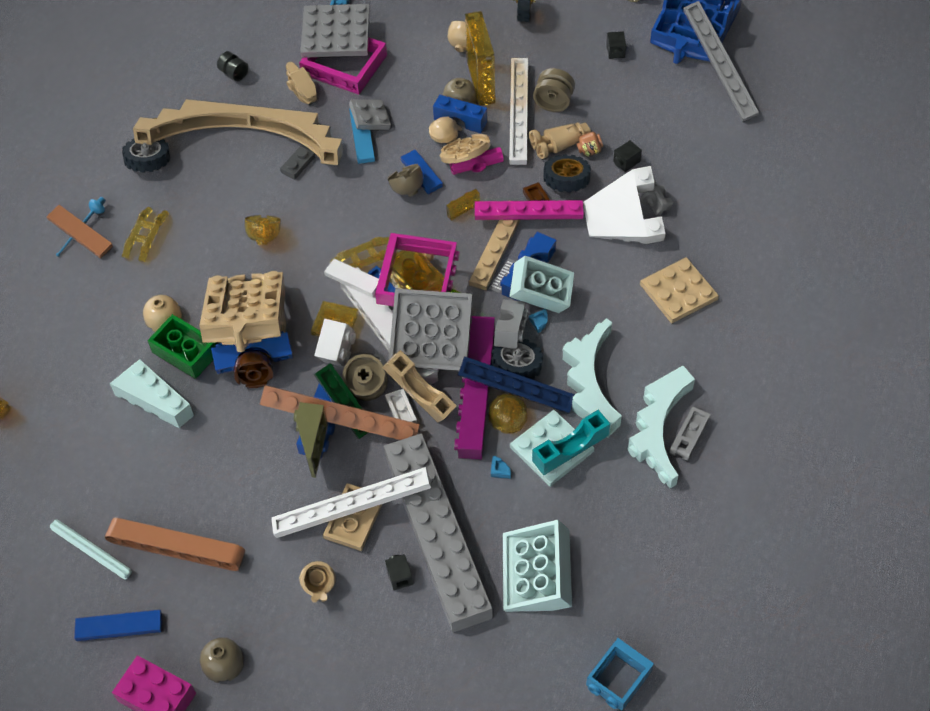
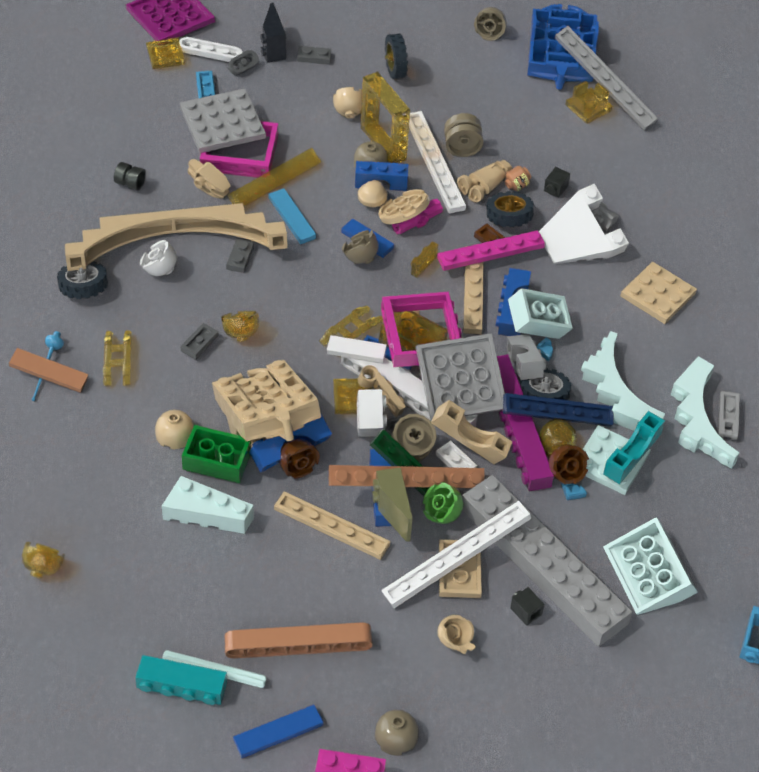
camera: 25 degrees left, 5 degrees down
light grey plate [349,99,391,130] -> none
light grey sticker [489,258,517,293] -> none
pearl dark grey brick [606,31,626,59] -> none
none -> teal brick [135,655,227,705]
none -> white cylinder [140,240,177,276]
none -> dark grey plate [180,323,219,360]
none -> clear yellow plate [228,148,321,207]
none -> tan tile [274,491,391,560]
none -> tan plate [358,365,406,417]
none -> bright green cylinder [423,483,464,524]
none -> reddish brown cylinder [549,444,589,484]
none -> clear yellow panel [565,81,613,124]

